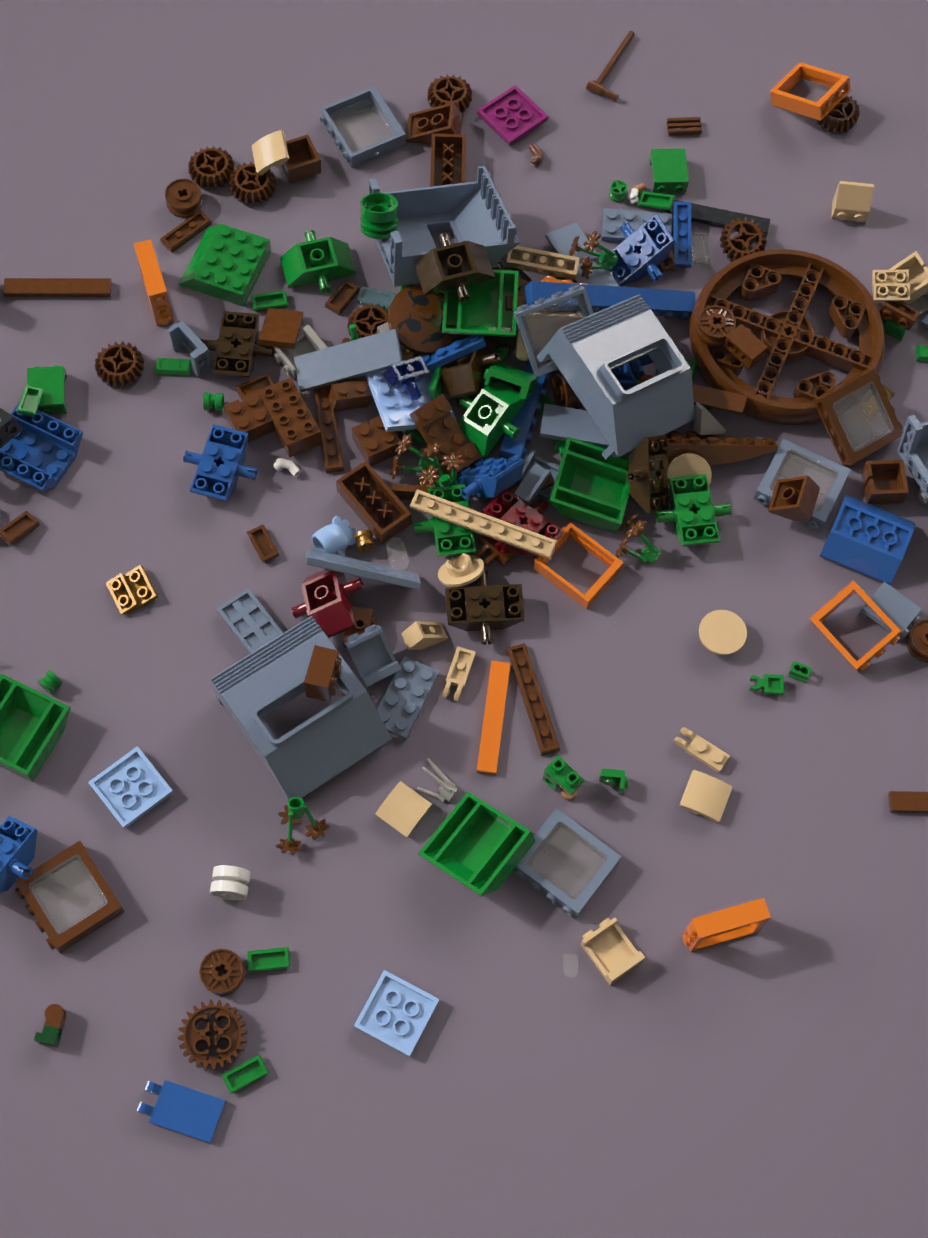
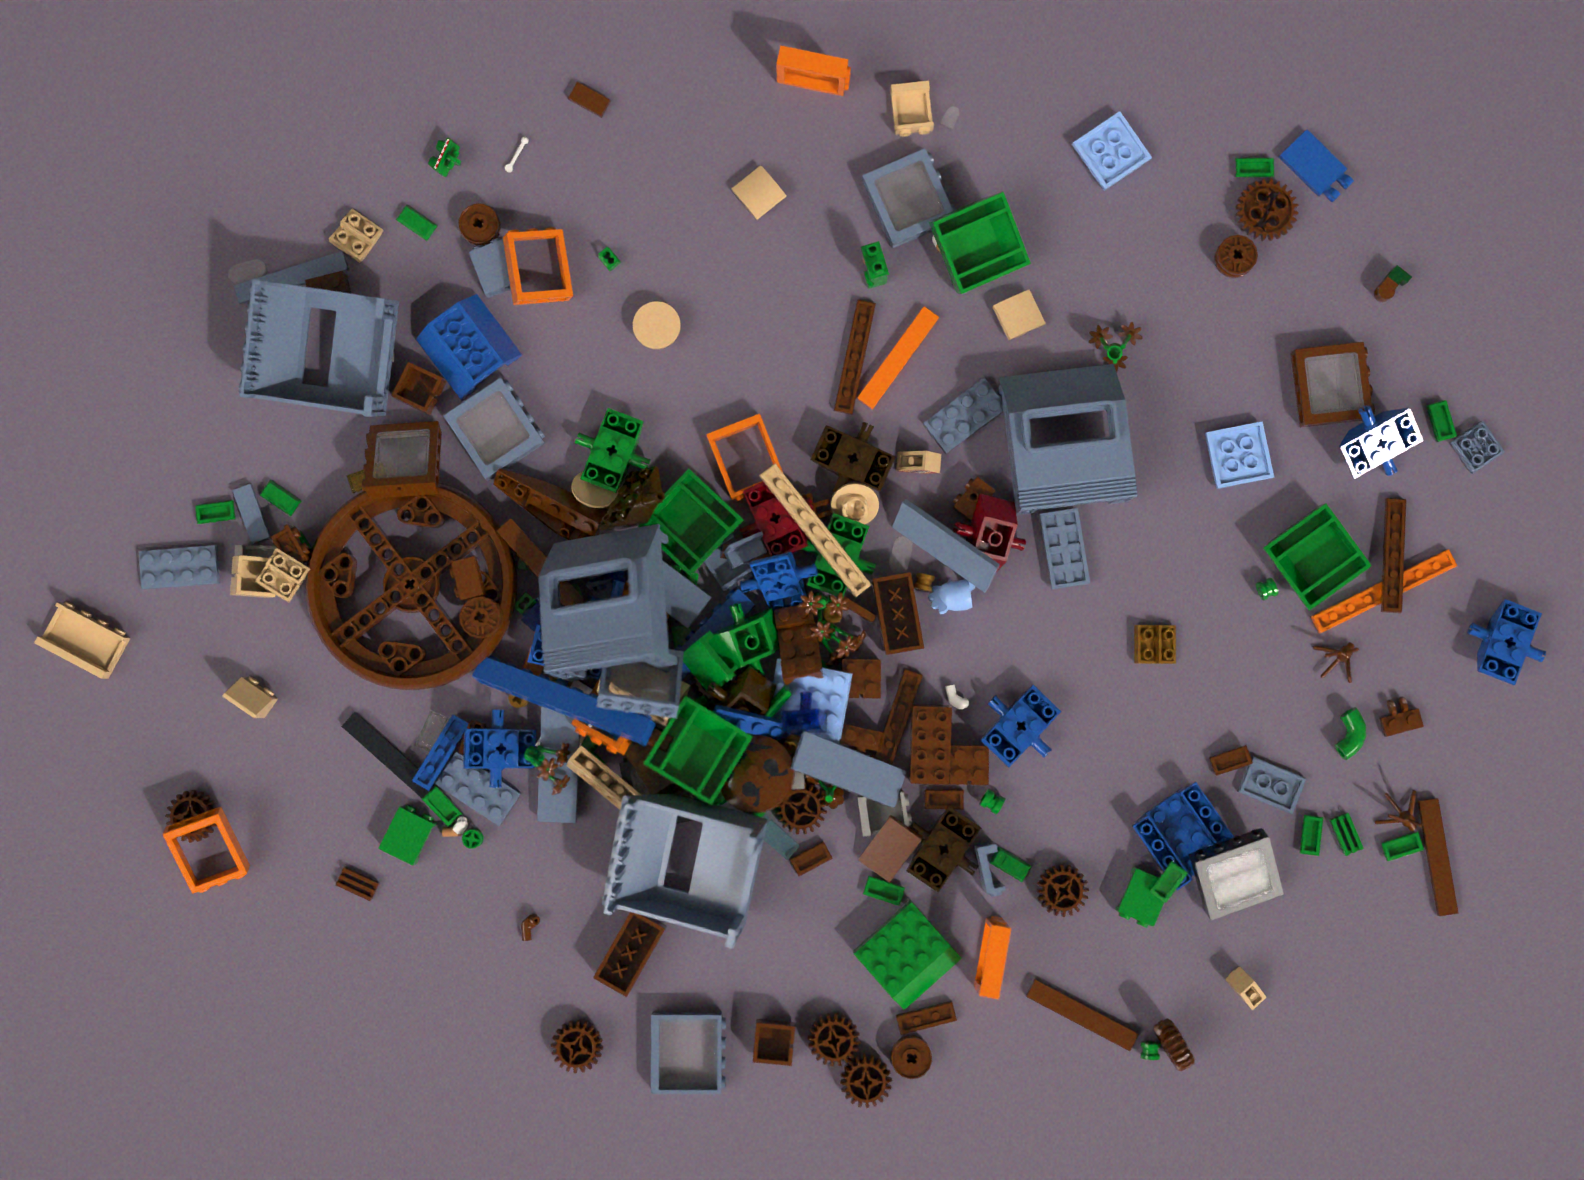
camera: 145 degrees left, 20 degrees up
white wheel [210,865,251,901] -> none
reddish brown tile [246,525,280,563] -> none
green tile [247,947,290,972] -> none
tan slope [252,130,289,175] -> none
green slope [280,230,356,294] -> none
reddish brown piece [304,645,343,702] -> none
sand blue panel [344,625,401,687] -> none
green wheel [360,193,398,239] -> none
reddish brown slope [406,102,463,144] -> none
dark brown slope [414,233,495,302] -> none
light grey plant [417,758,459,802] -> none
tan hinge [442,646,476,702] -> none
magenta plate [477,85,548,146] -> none
reddish brown bar [586,31,635,101] -> none
green bracket [599,768,628,794] -> none
plant [616,514,661,563] -> none
tan hinge [674,727,730,773] -> none
light grey slope [693,402,726,435] -> none
reddish brown gear [719,217,767,261] -> none
green plate [749,674,784,696] -> none
reddish brown slope [768,476,820,521] -> none

